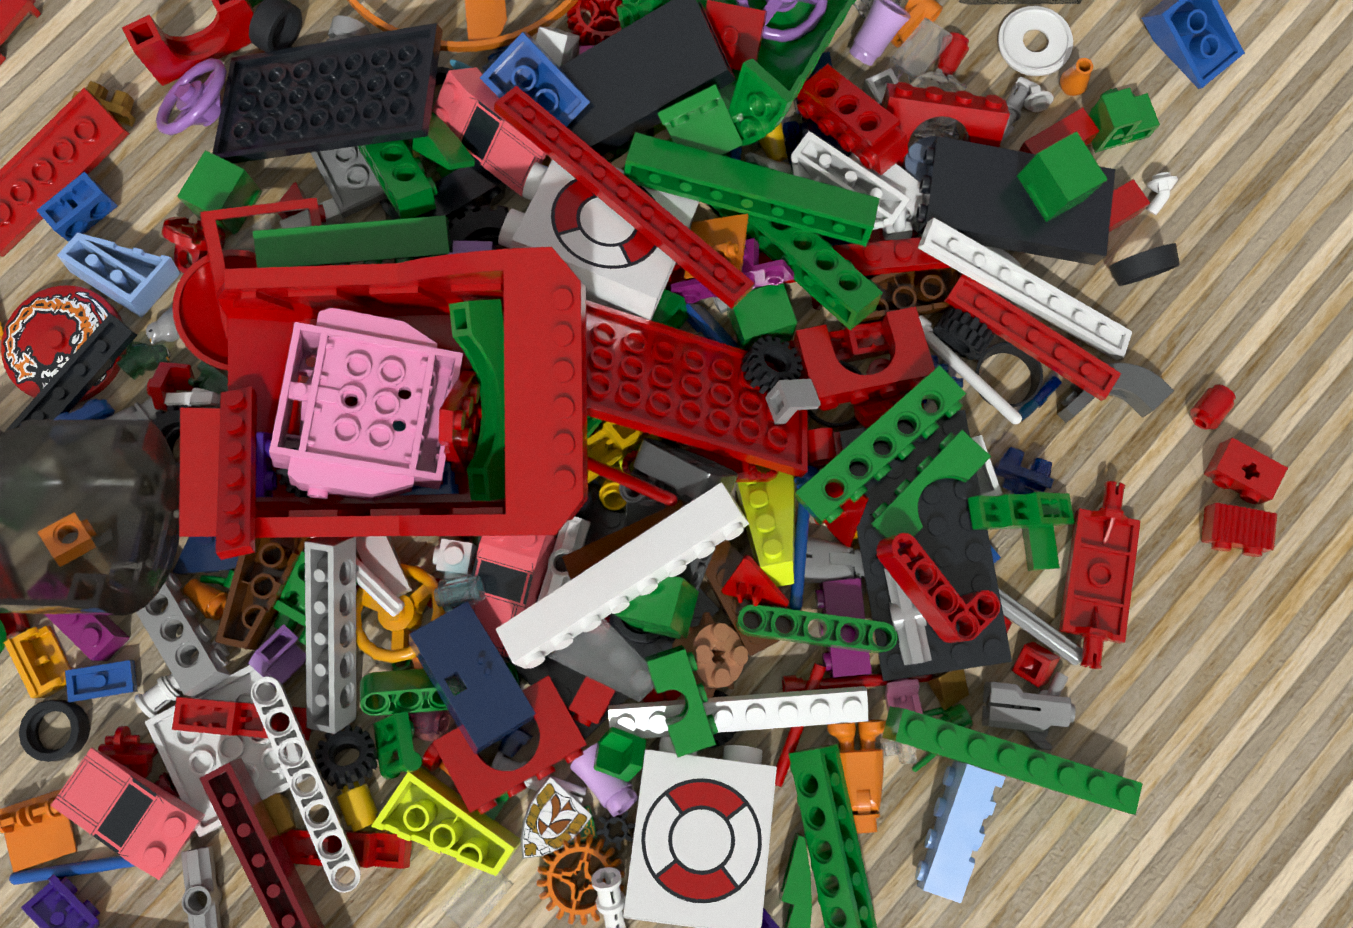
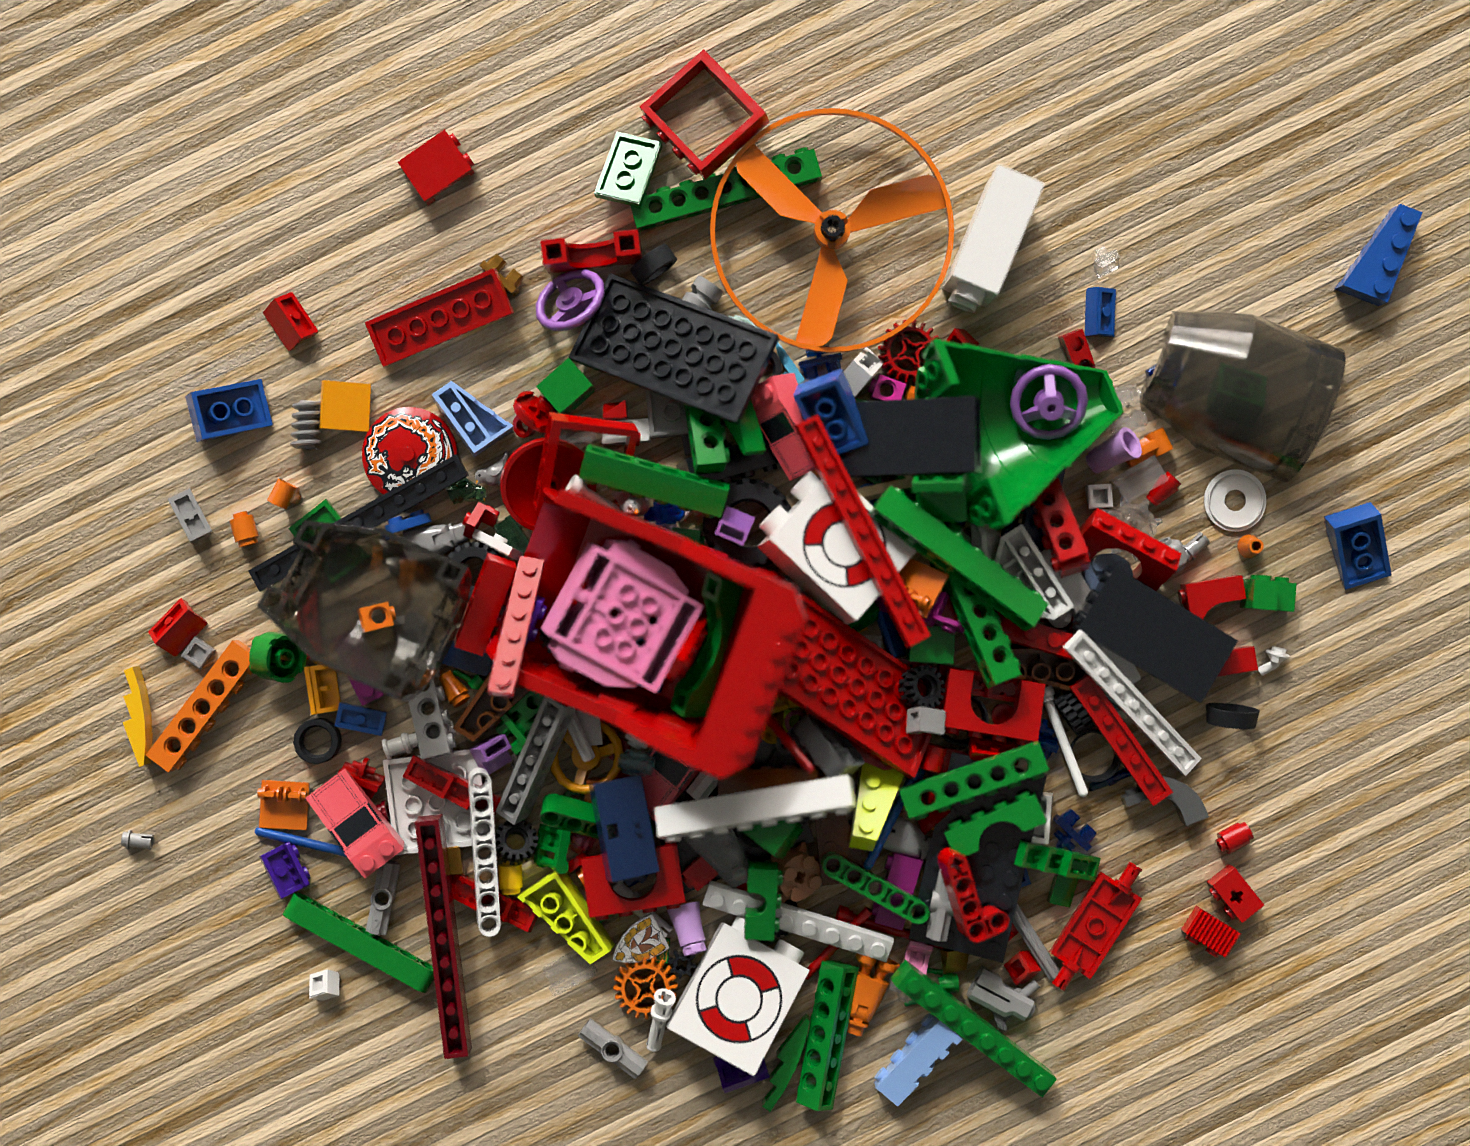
camera: 25 degrees right, 10 degrees up
blue brick [36,172,118,242] -> none
green panel [593,727,647,782] -> none
red plate [705,0,767,71] -> none
red piece [721,555,789,607] -> none
white plate [1016,77,1054,112] -> none
green piece [1017,131,1108,222] -> none

